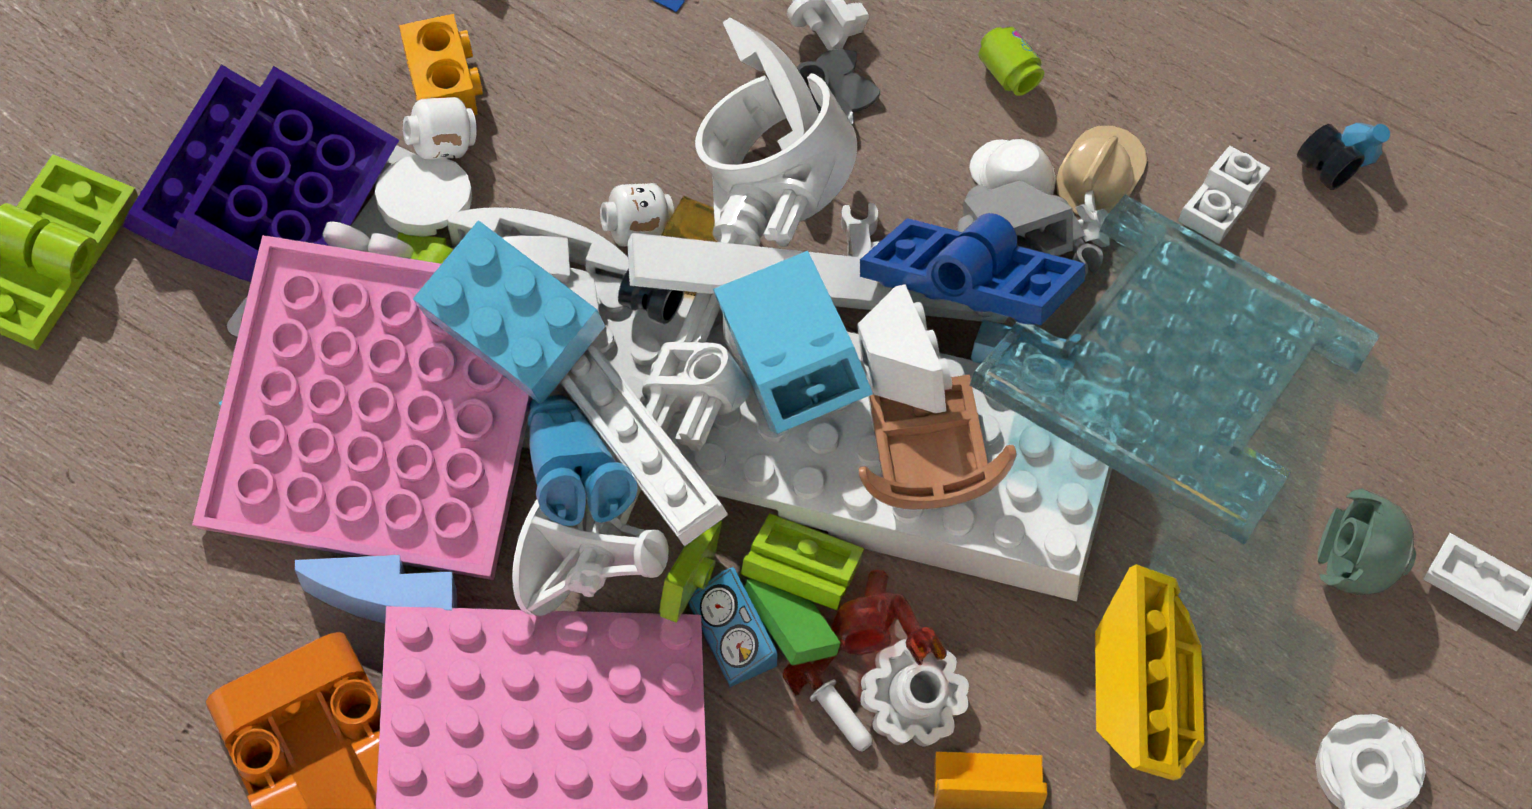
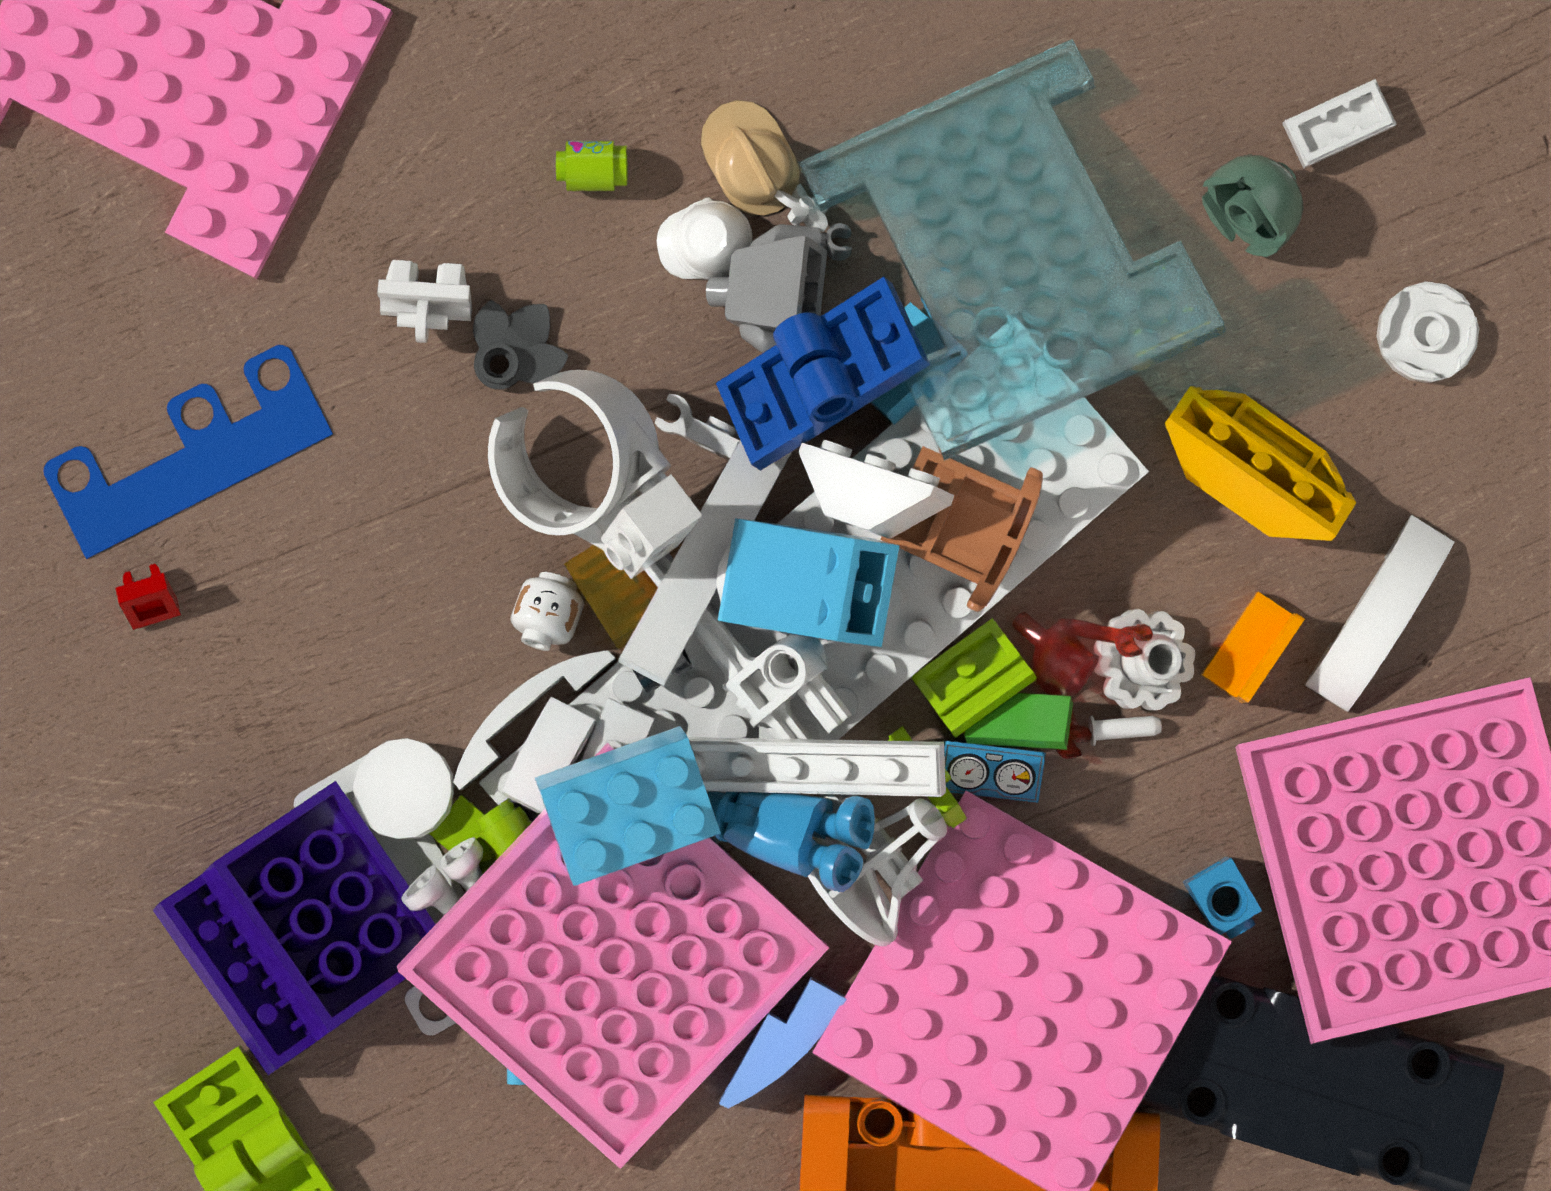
camera: 55 degrees left, 25 degrees up
light orange brick [399,14,483,115] -> none
white head [403,97,477,160] -> none
white slope [723,18,819,150] -> none
white slope [1178,145,1270,244] -> none
none -> white brick [600,474,703,579]

